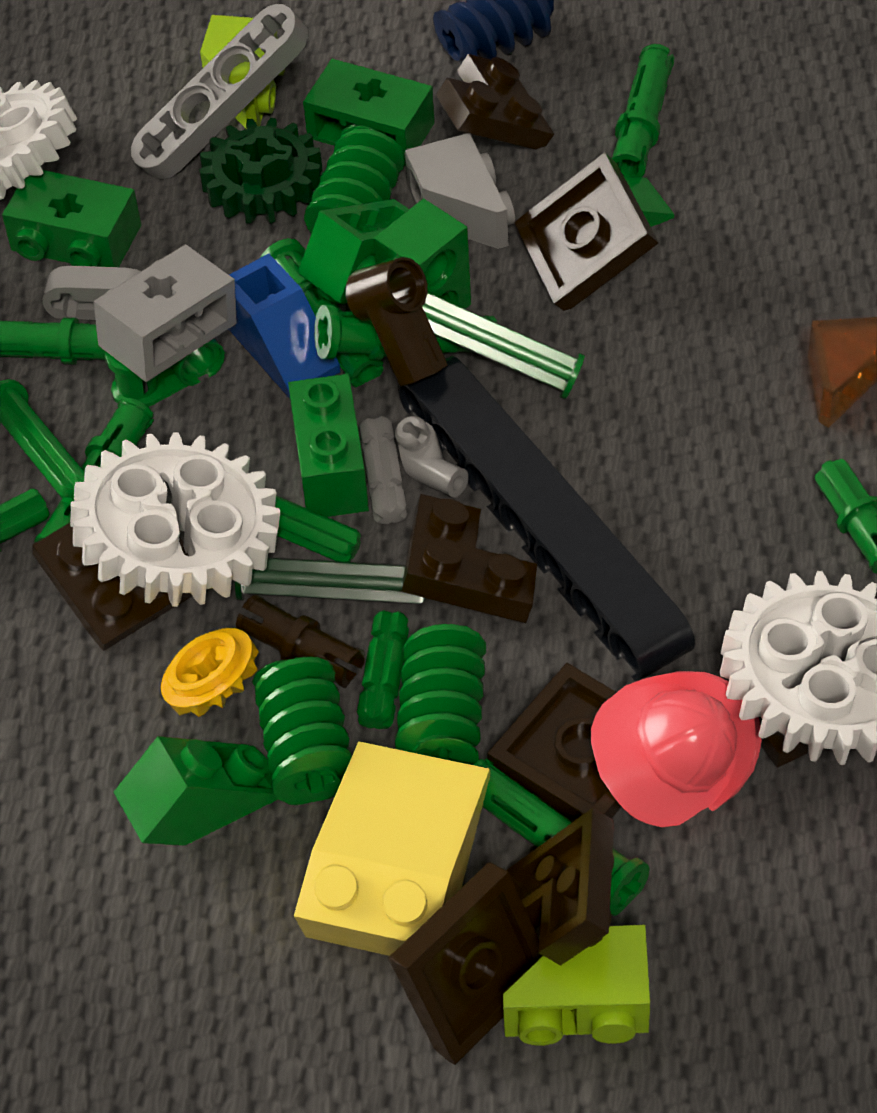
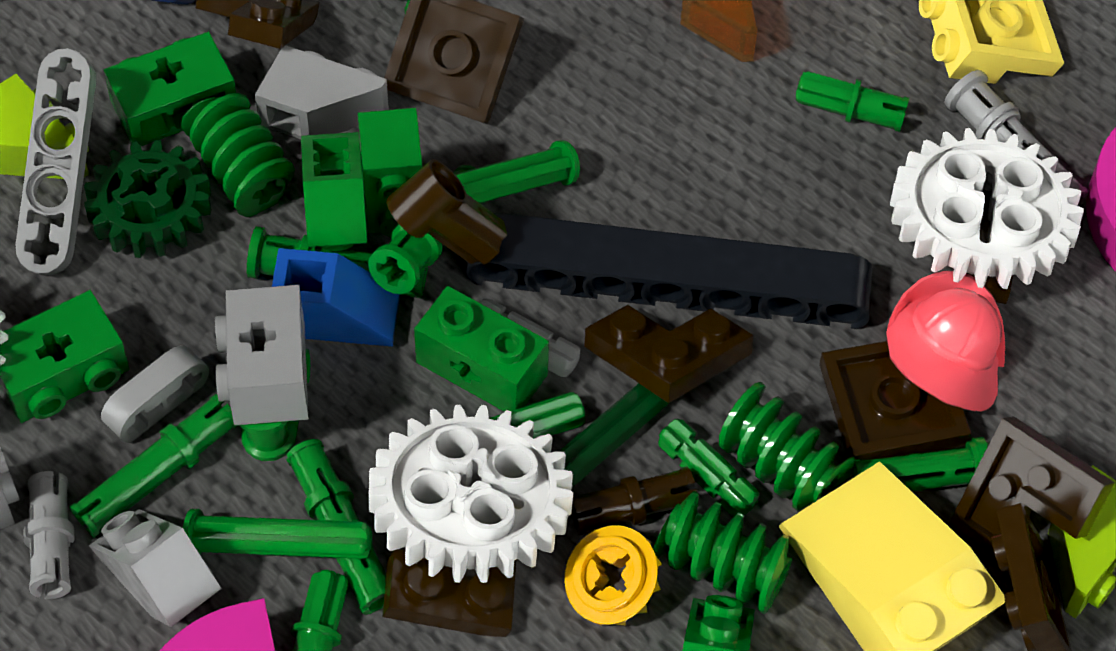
camera: 55 degrees left, 5 degrees up
light grey arm [395,416,468,497] -> none

